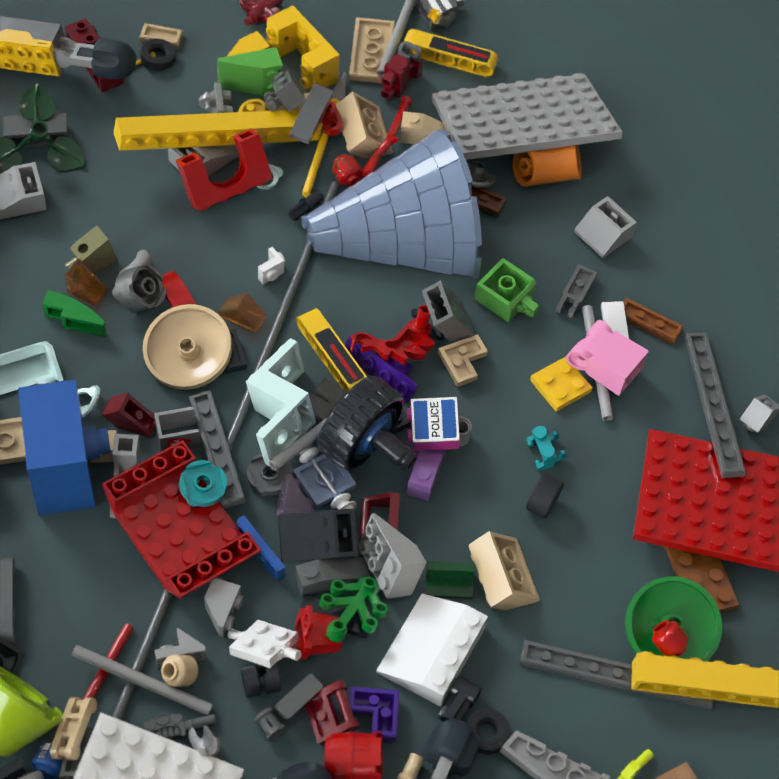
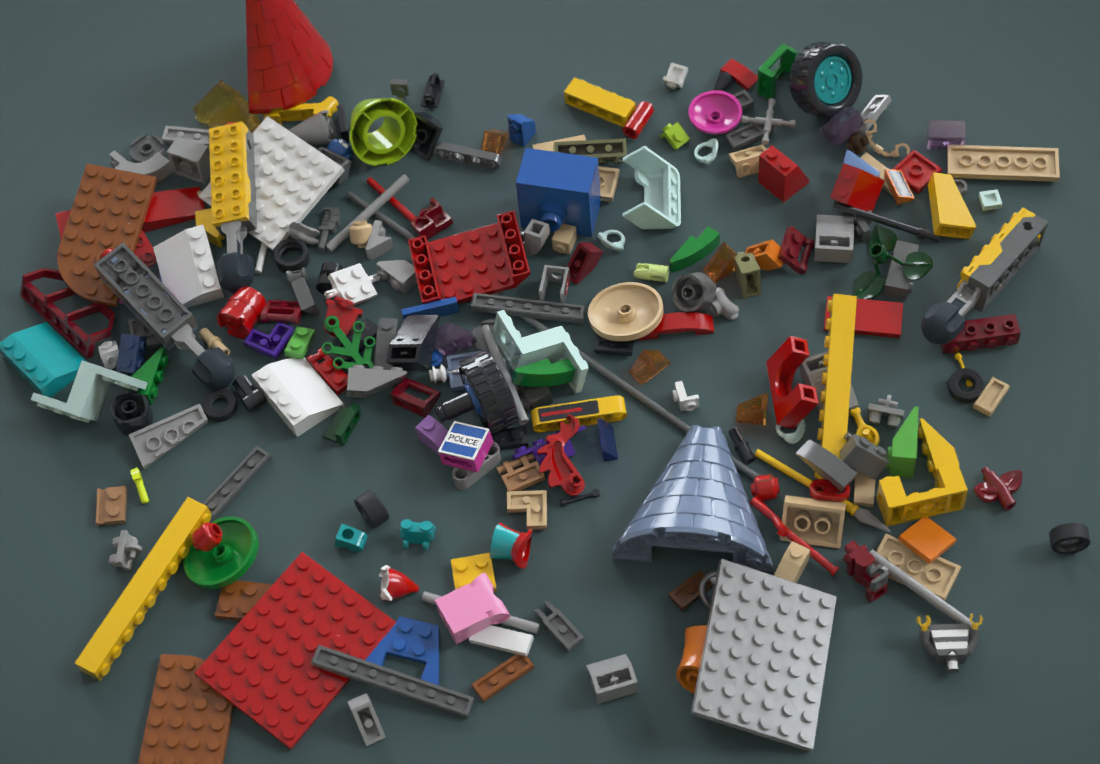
camera: 125 degrees right, 0 degrees up
tan plate [50,697,97,760] -> none
teal plate [179,460,227,507] -> none
yellow beam [404,29,498,77] -> none
dark grey brick [422,280,475,343] -> none
tan slope [468,531,540,610] -> none
bright green hinge [474,258,539,322] -> none
none -> light grey hips [109,530,142,571]
none -> black tyre [274,238,310,273]
none -> bright green plate [285,326,315,359]
none -> red plate [306,347,348,395]
none -> teal leg [334,524,368,552]
none -> blue wing [365,616,440,686]
none -> red hat [379,565,419,601]
none -> dark red slope [411,198,453,240]
none -> hat [490,523,533,569]
none -> medium nougat plate [496,453,545,492]
none -> green slope [511,358,576,387]
none -> clear blue slope [597,418,618,462]
none -> yellowish green hinge [633,263,669,283]
none -> clear orange slope [736,393,768,426]
none -> orange slope [745,239,784,271]
none -> dark red plate [778,226,815,274]
none -> red tile [824,296,903,338]
none -> orange tile [898,515,956,564]

